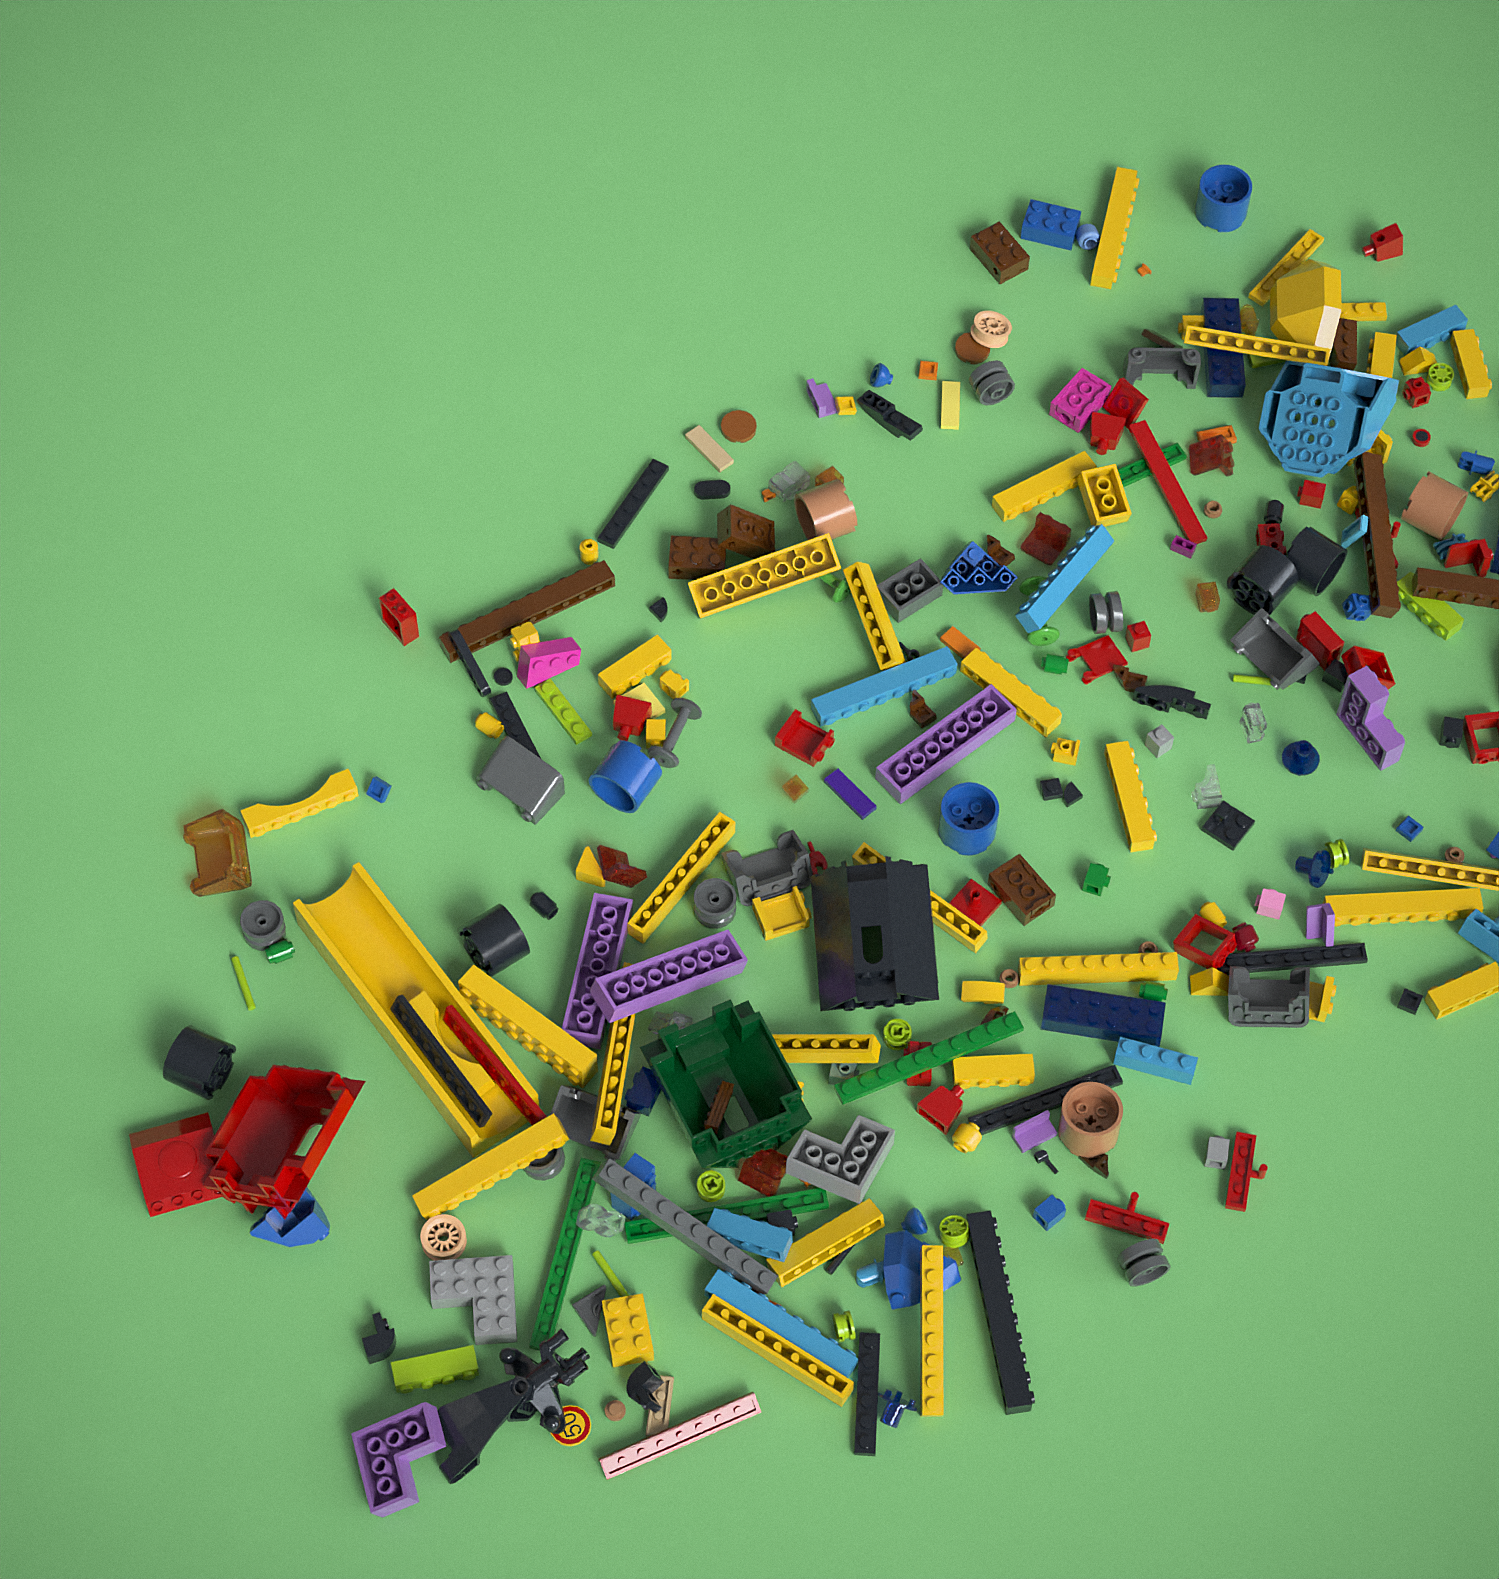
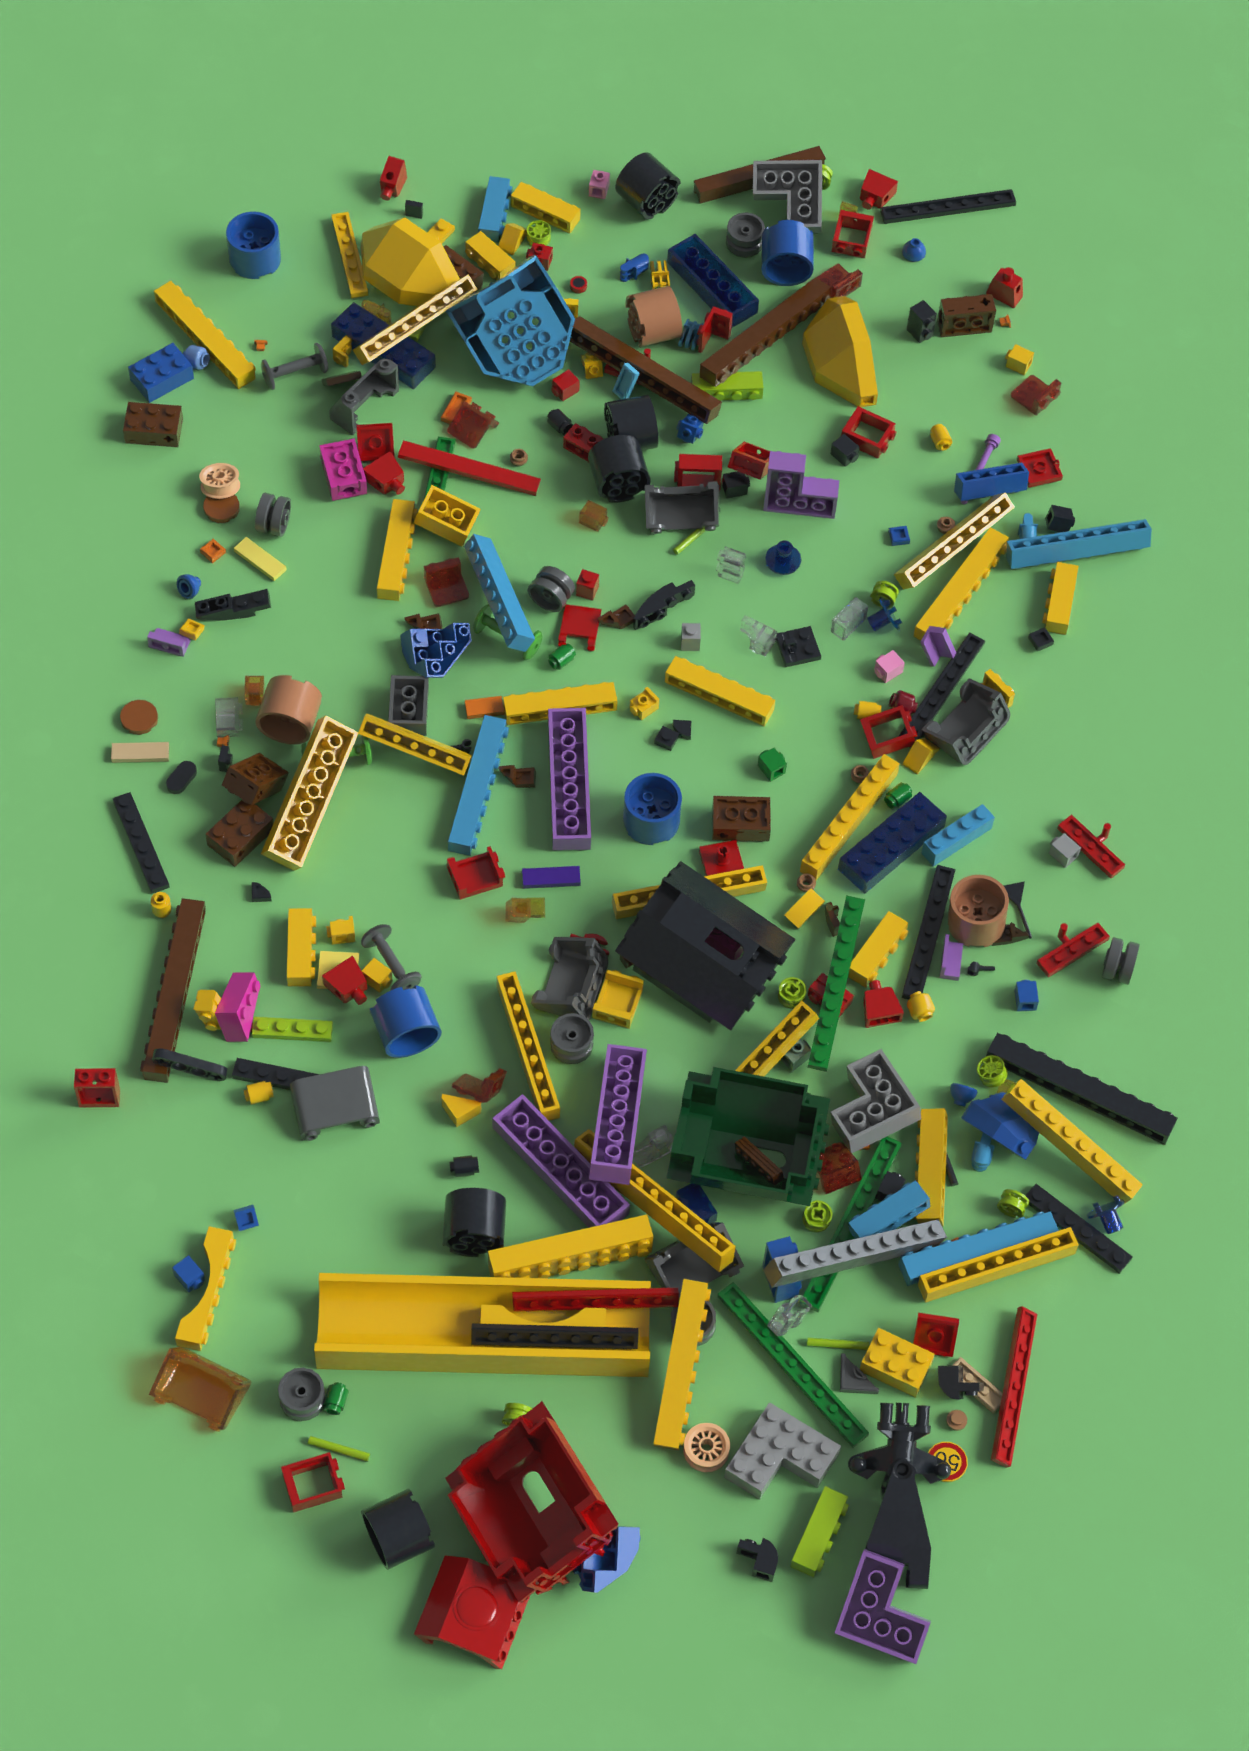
camera: 55 degrees left, 0 degrees up
black piece [494,668,513,686] -> none
magenta piece [1170,535,1197,559] -> none
none -> blue brick [172,1255,205,1292]
none -> black plate [218,745,233,772]
none -> dark grey hose [261,343,328,390]
none -> red window [281,1452,345,1512]
none -> black tile [405,200,423,219]
none -> lime wheel [502,1403,532,1426]
none -> clear yellow tile [525,898,545,918]
none -> clear brick [830,597,868,640]
none -> red tile [913,1312,959,1357]
none -> black piece [1004,881,1032,939]

